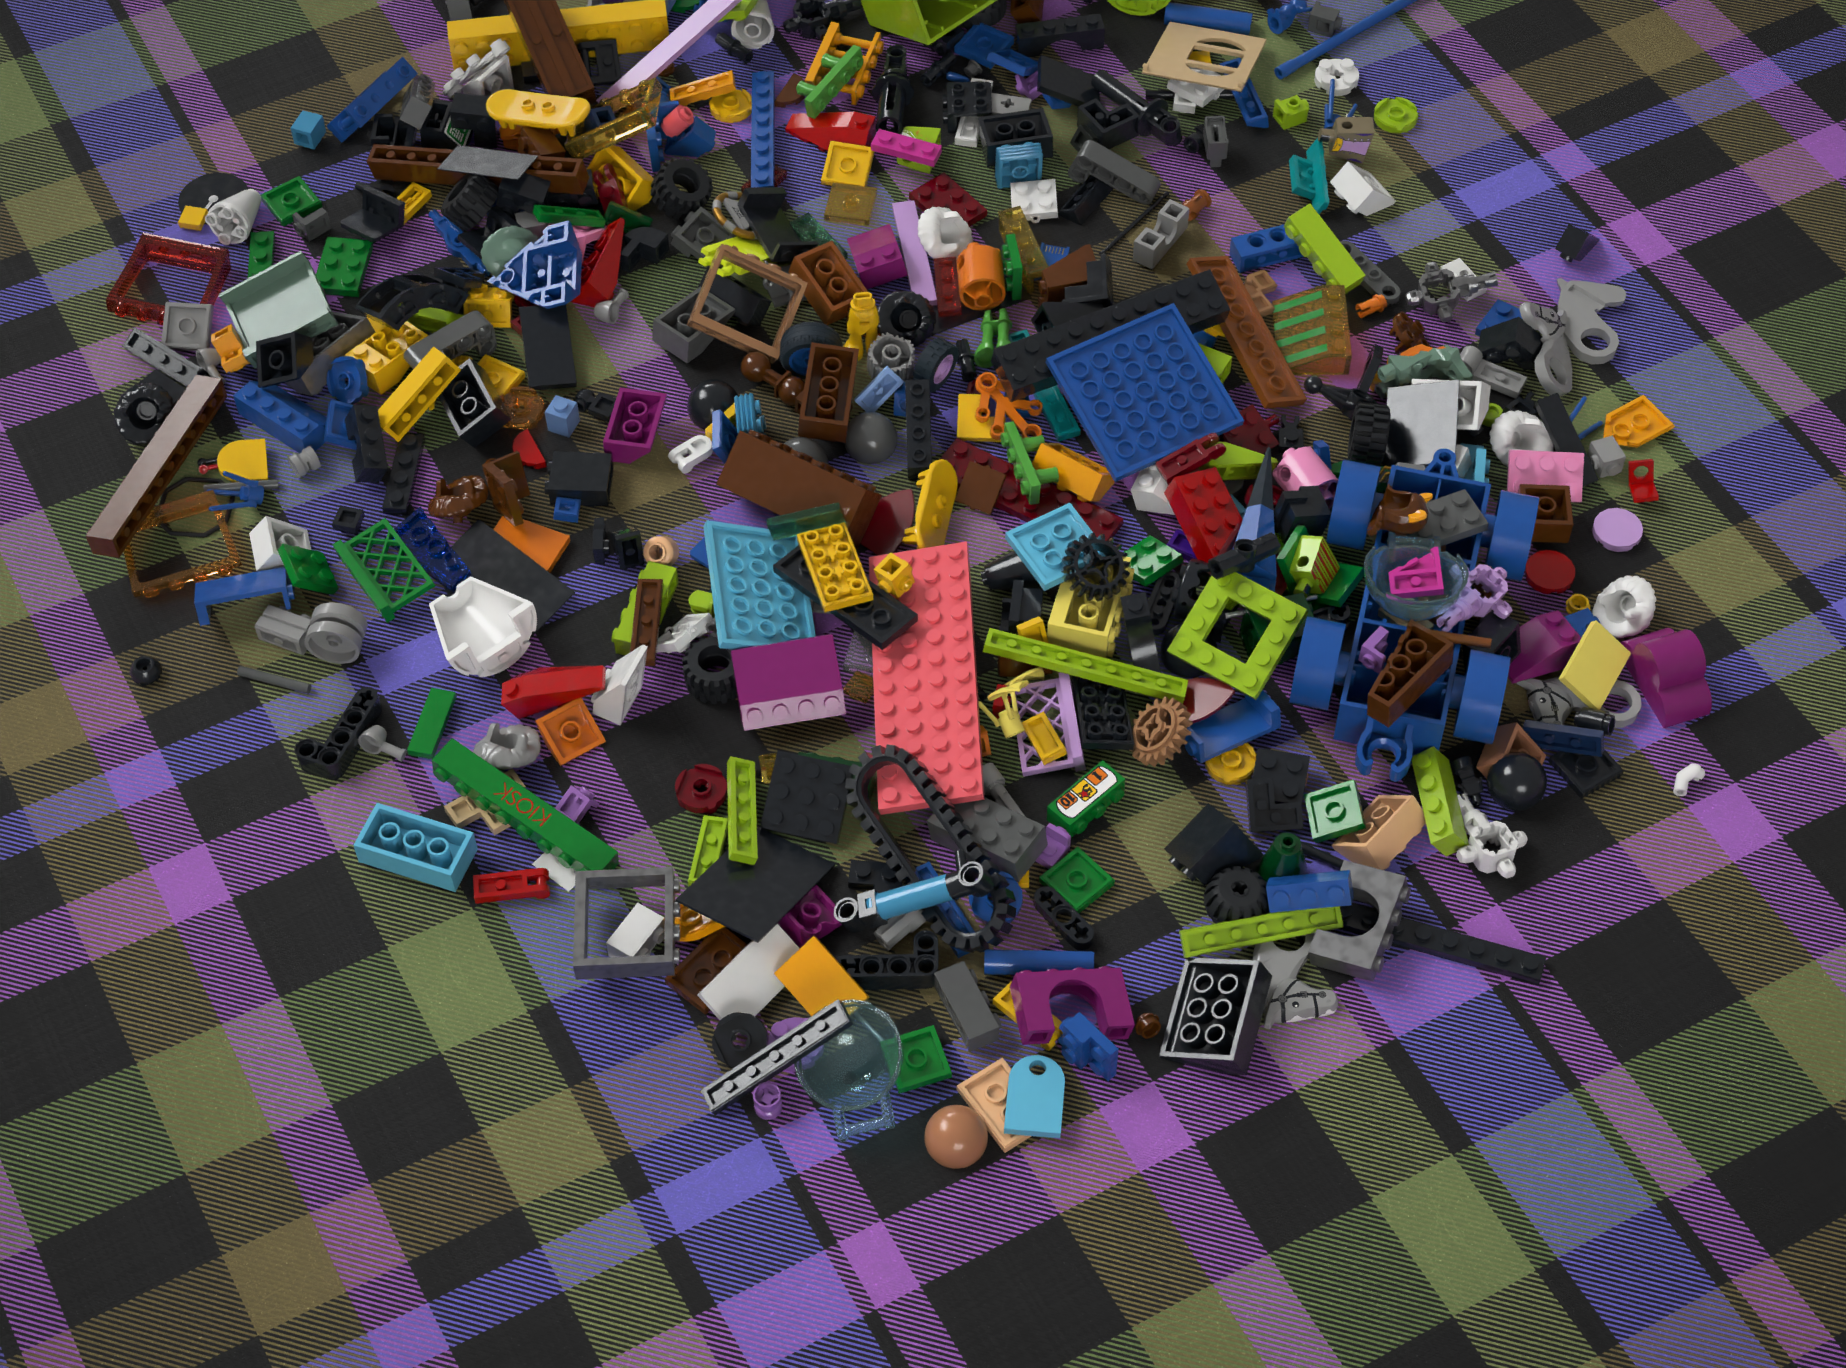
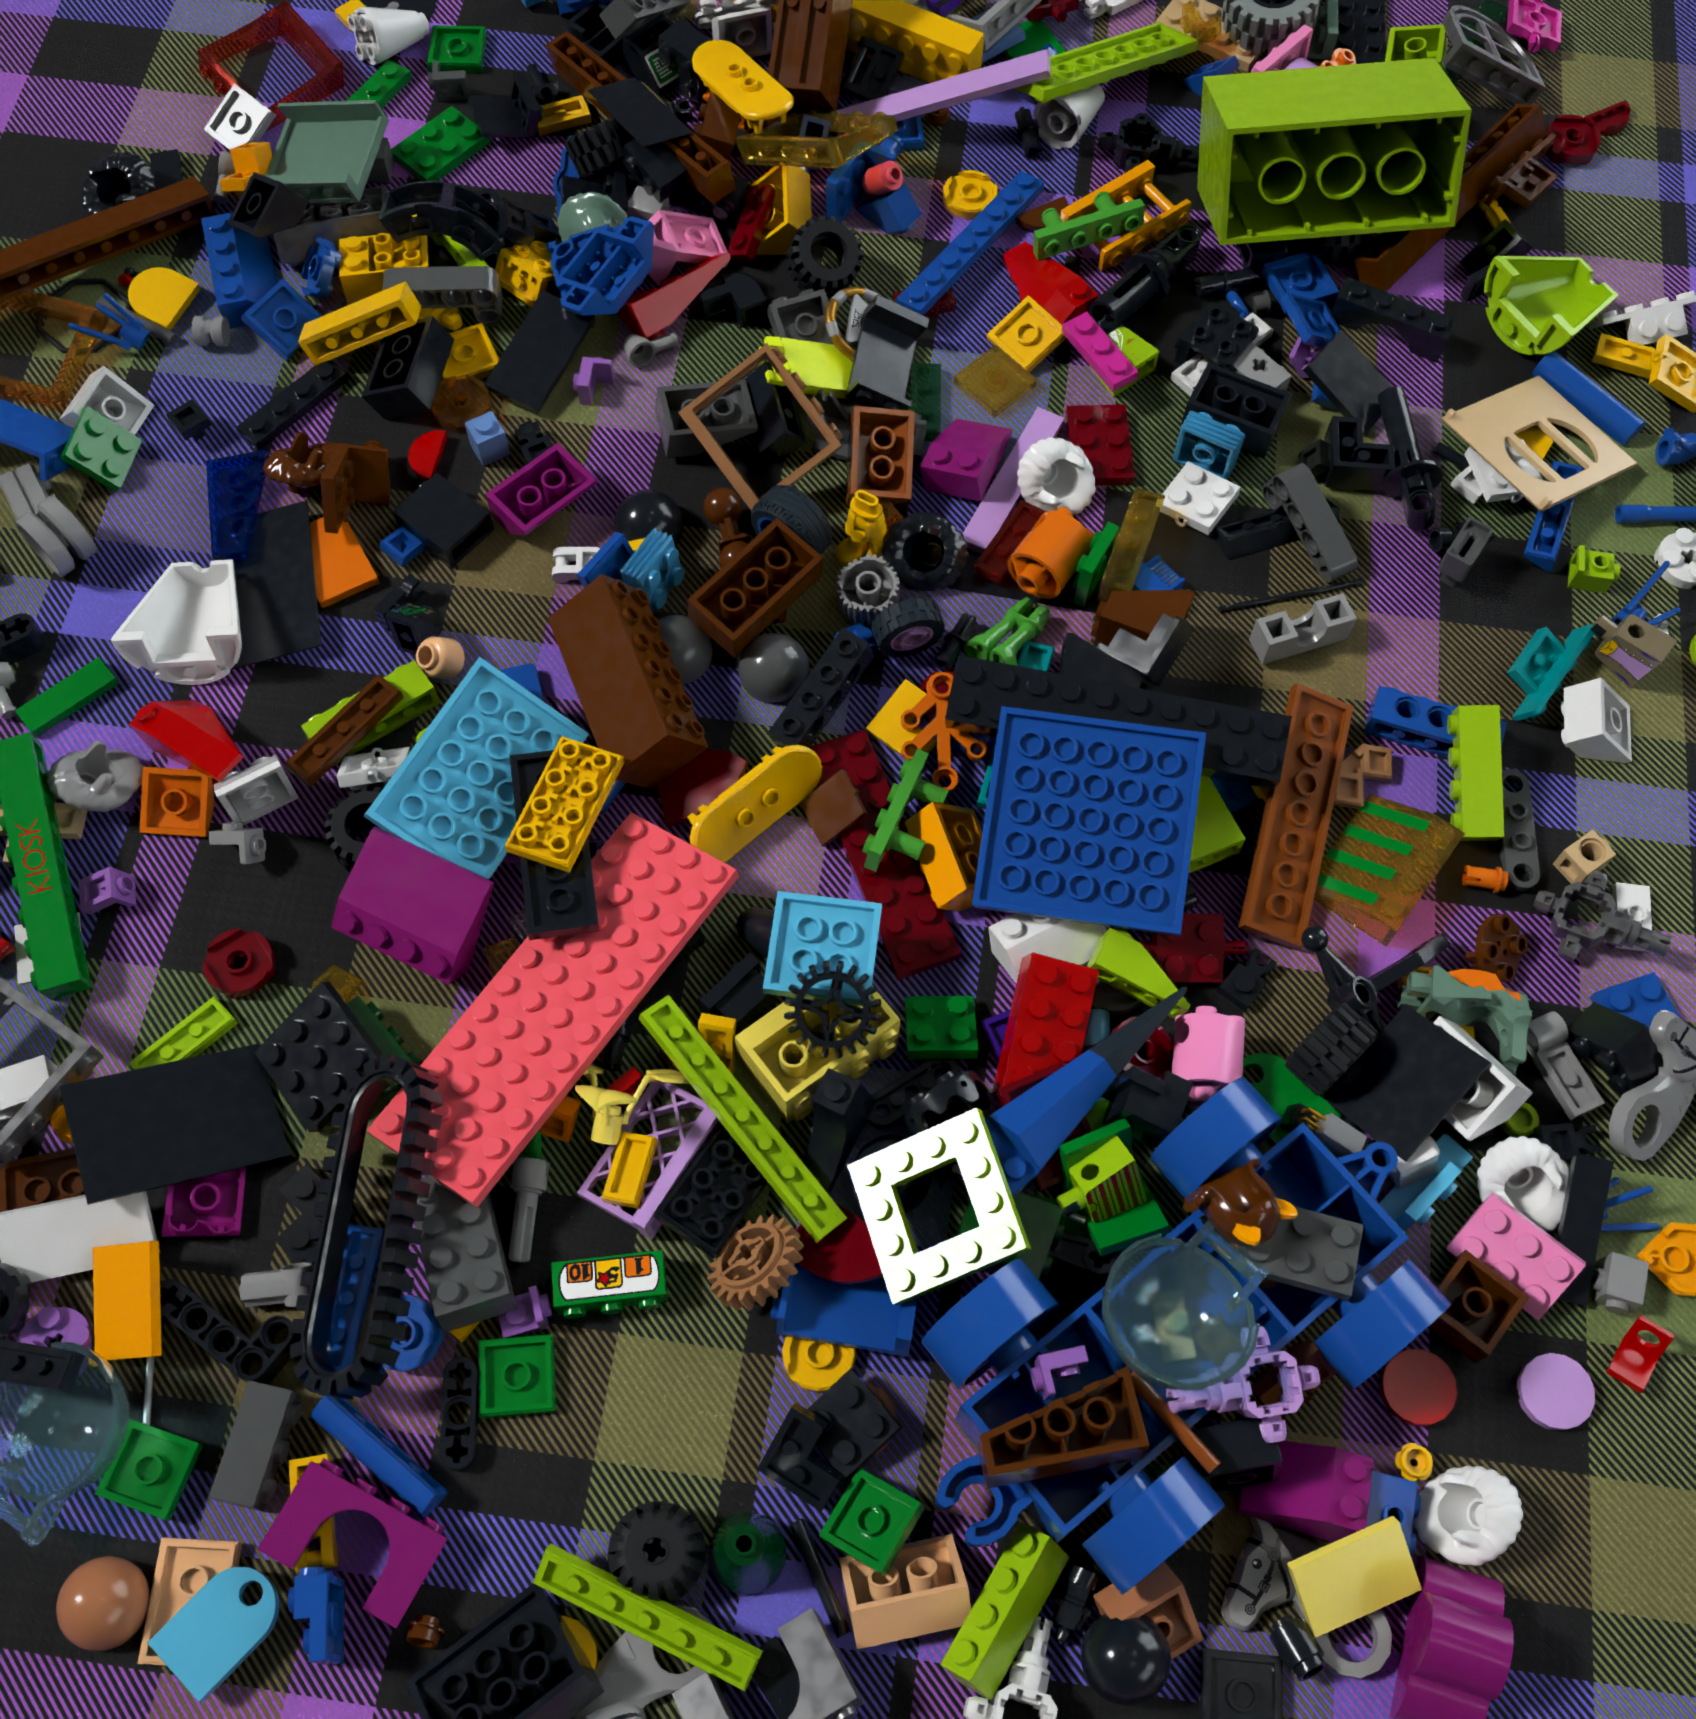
camera: 35 degrees right, 10 degrees up
tile [122,327,206,387] -> none
green fence [332,518,435,623] -> none
black arch [345,404,388,483] -> none
green tile [533,205,606,228] -> none
dark green tile [604,201,653,233] -> none
light orange plate [670,70,736,106] -> none
lime plate [727,756,758,865] -> none
clear green tile [766,502,846,540] -> none
piece [834,850,994,933] -> none
light blue slope [854,366,904,412] -> none
yellow brick [874,552,915,599] -> none
dark red hinge [1155,432,1227,485] -> none
black slope [1164,803,1263,886] -> none
dark orange piece [1182,189,1212,222] -> none
black piece [1208,532,1281,580] -> none
blue brick [1266,870,1354,913] -> none
blue plate [1313,440,1332,469] -> none
dark pink wing [1388,547,1444,600] -> none
dark blue plate [1523,720,1604,757] -> none
none -> light grey bracket [209,822,266,864]
none -> medium lavender bracket [573,357,614,405]
none -> tan brick [1553,830,1616,884]

